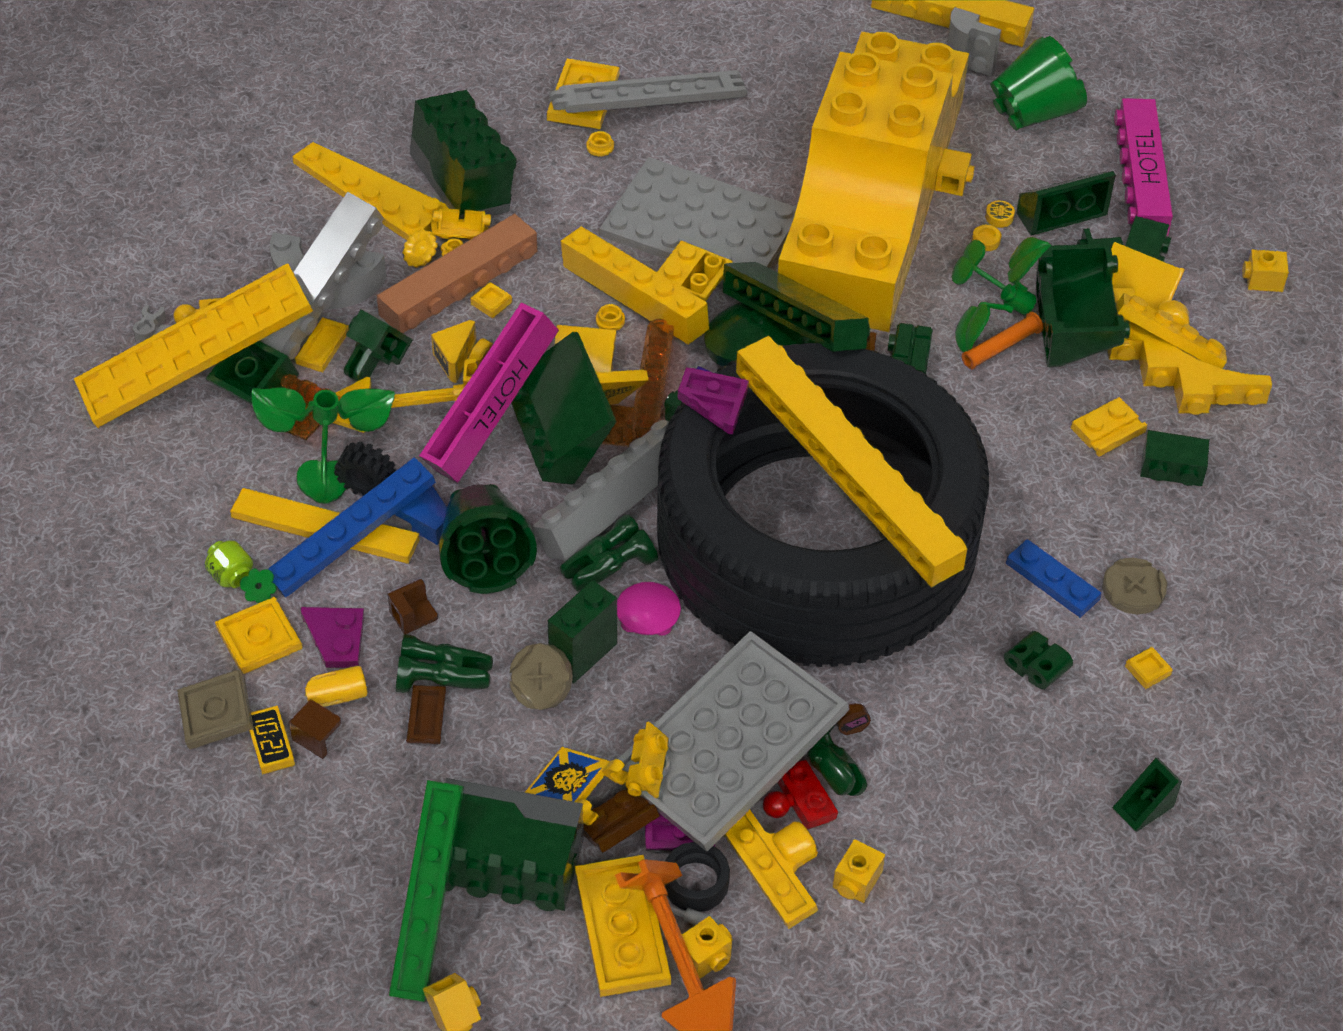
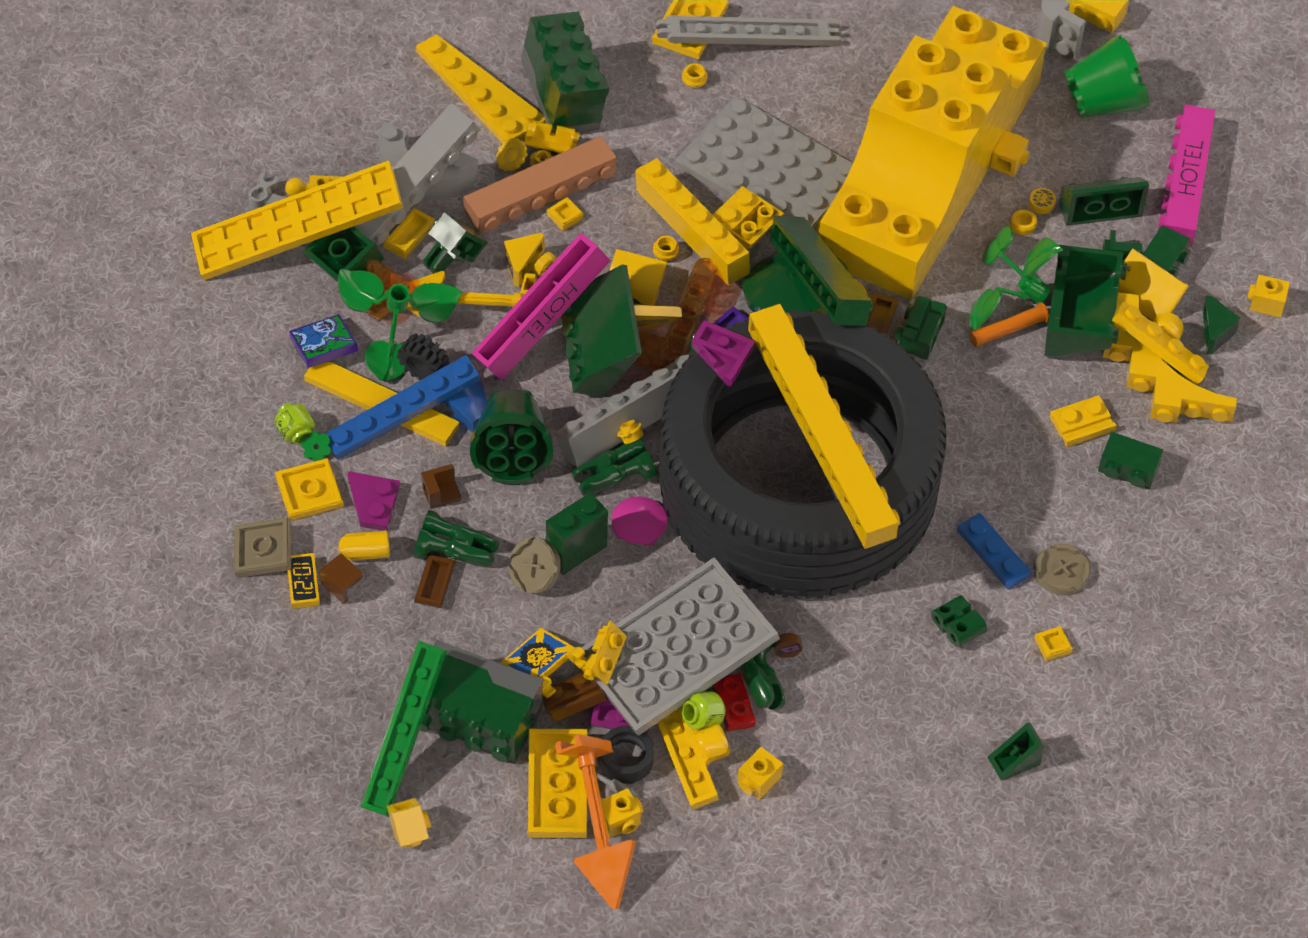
camera: 10 degrees right, 5 degrees up
none -> tile [289,314,359,368]
none -> yellow plate [617,420,644,444]
none -> lime head [681,692,725,730]
none -> dark green slope [1202,296,1240,354]

